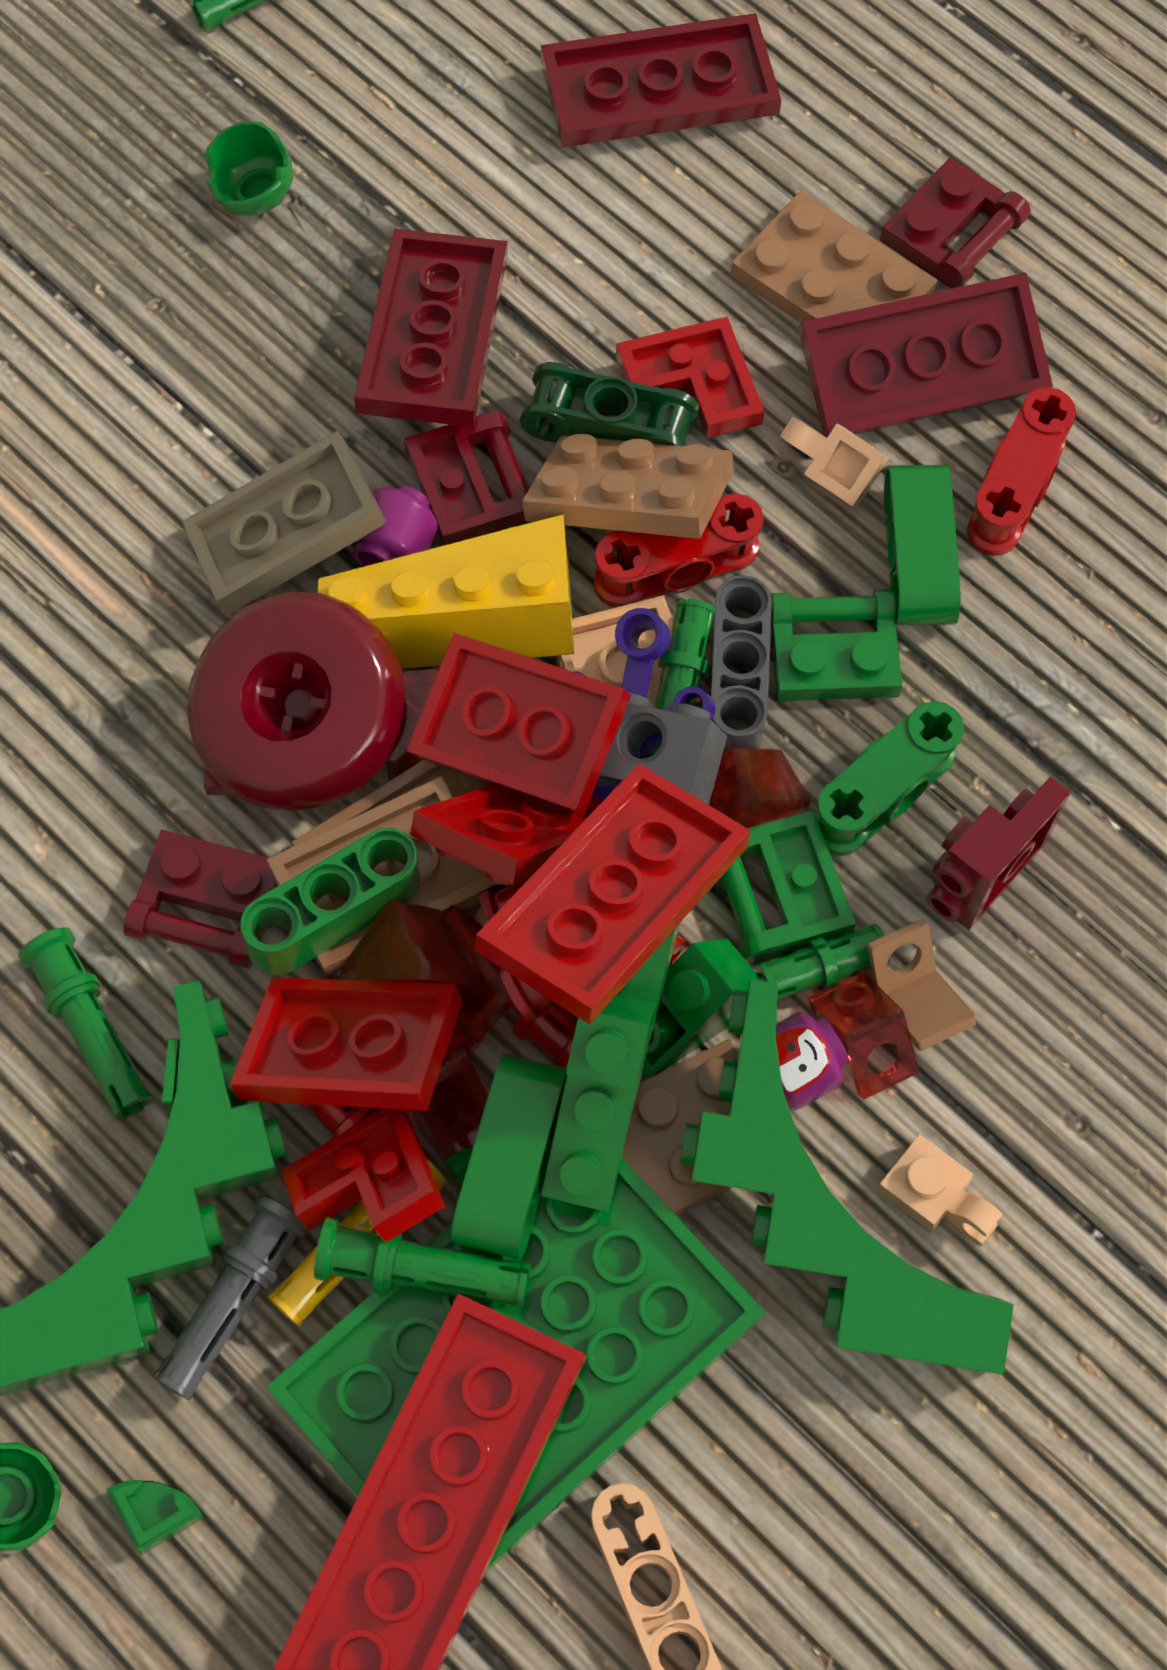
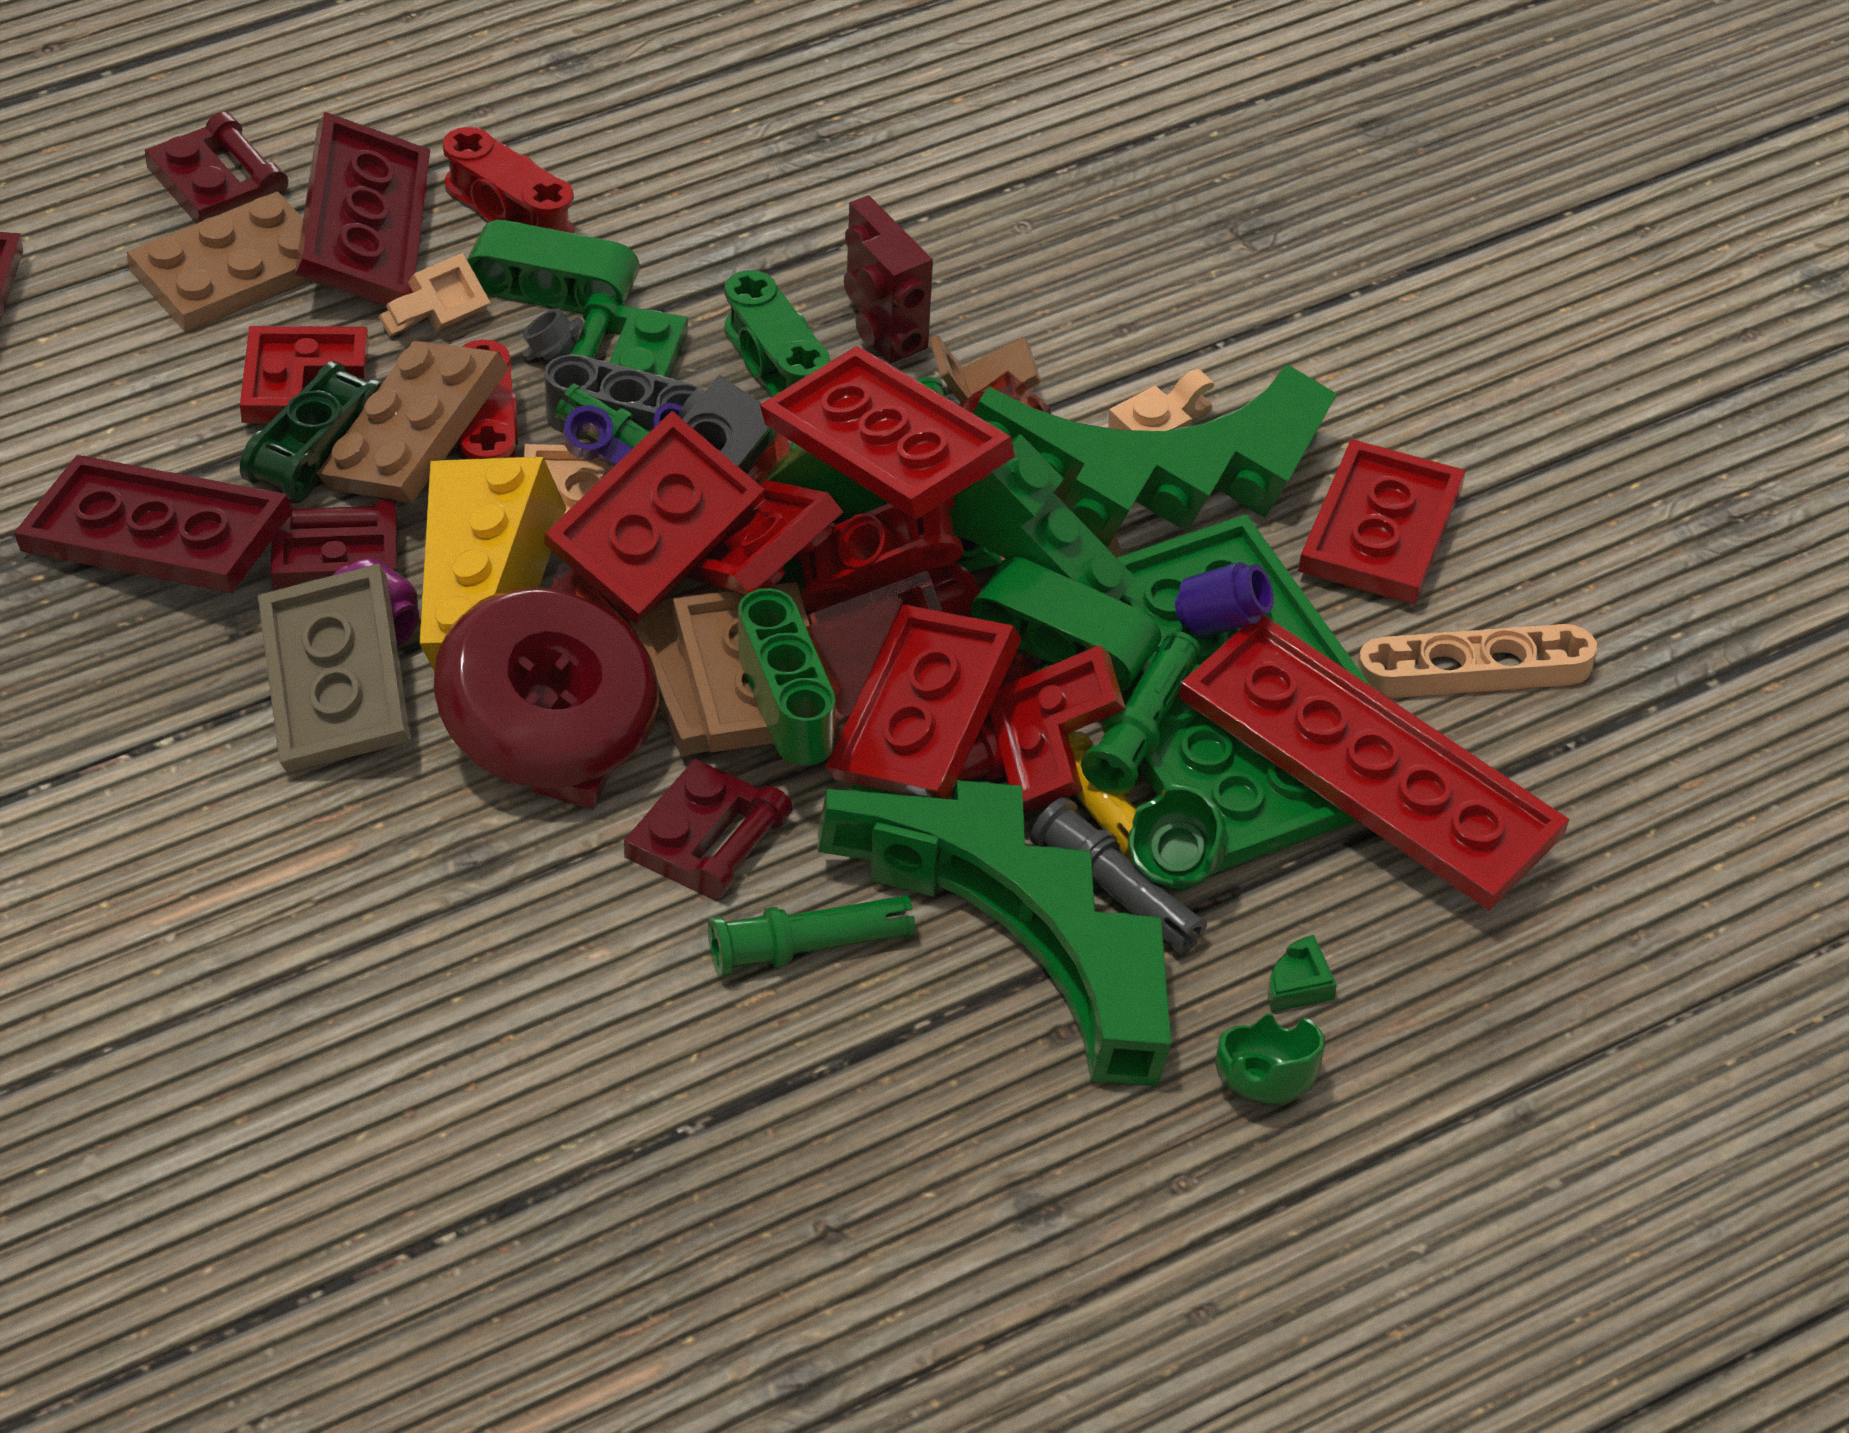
camera: 75 degrees left, 20 degrees down
none -> dark grey plate [523,308,584,362]
none -> green hair [1128,784,1229,890]
none -> dark purple brick [1175,562,1274,639]
none -> red plate [1298,439,1466,605]

